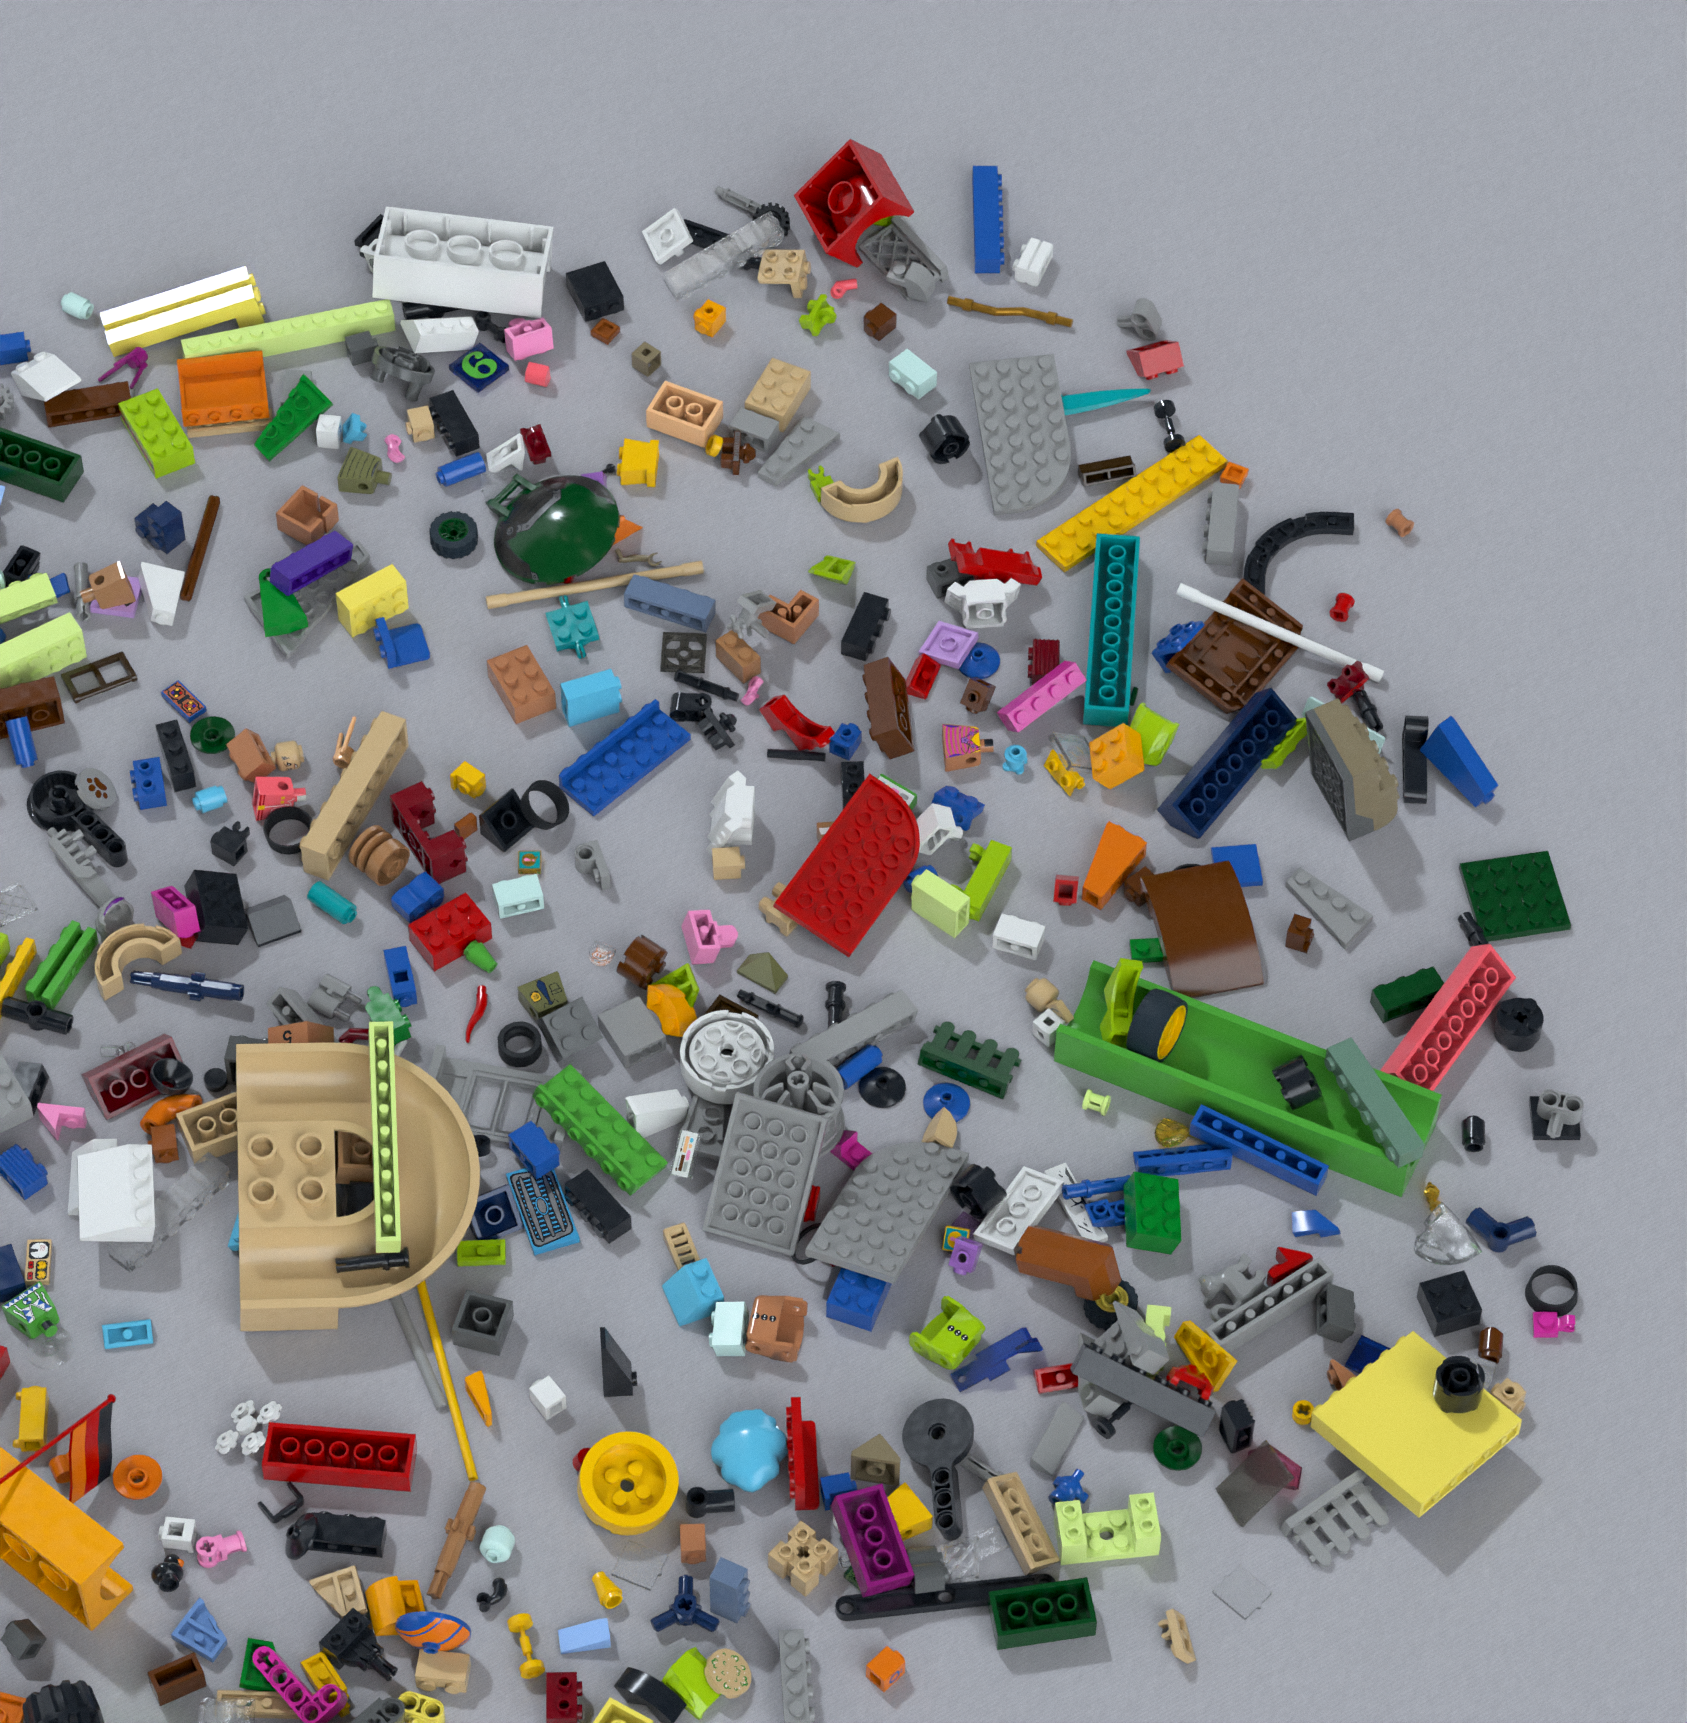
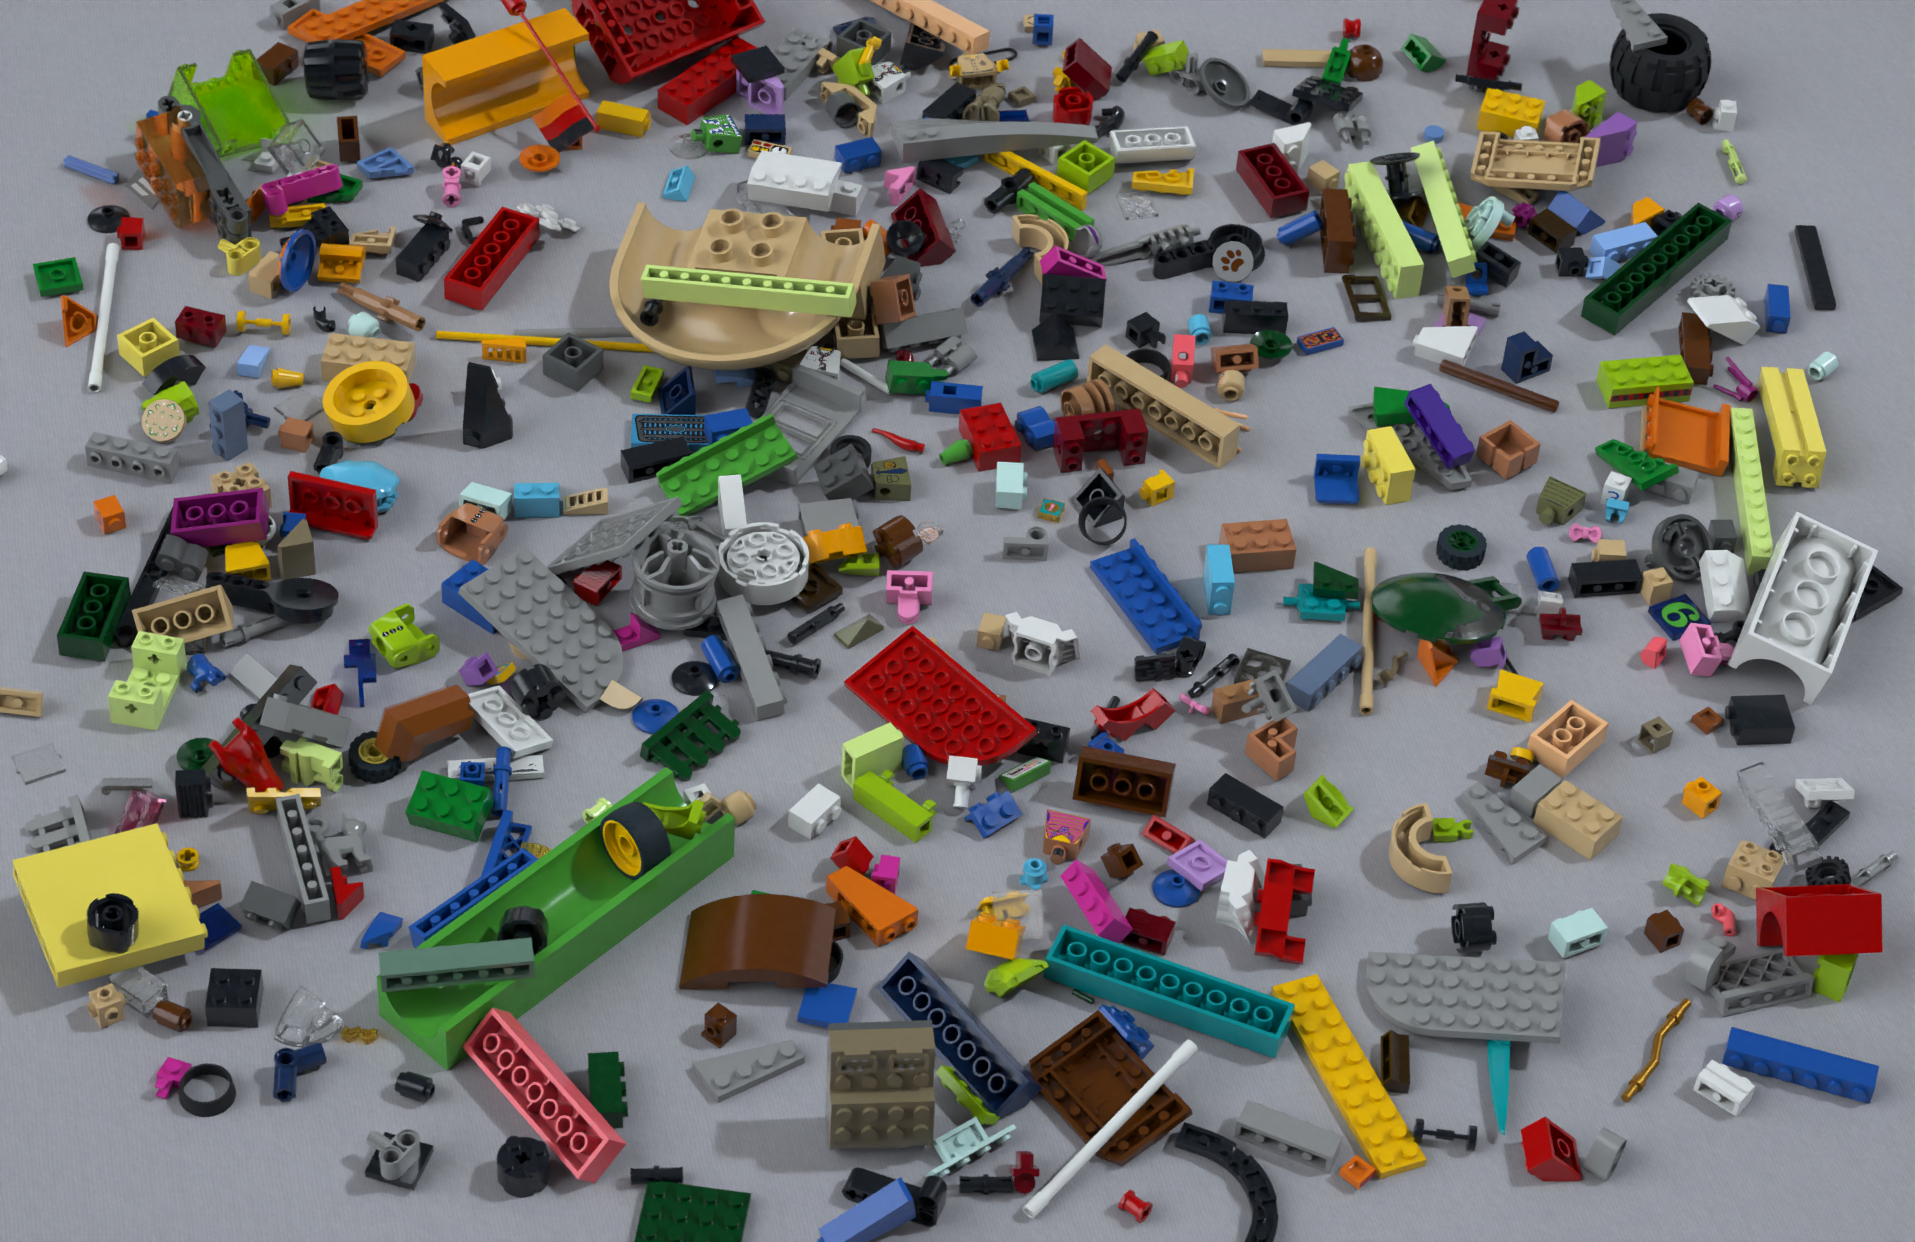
camera: 105 degrees right, 10 degrees down
none -> tan brick [321,333,416,383]
none -> dark pink brick [871,855,900,894]
none -> dark green wing [1313,562,1359,600]
none -> tan brick [1639,567,1673,605]

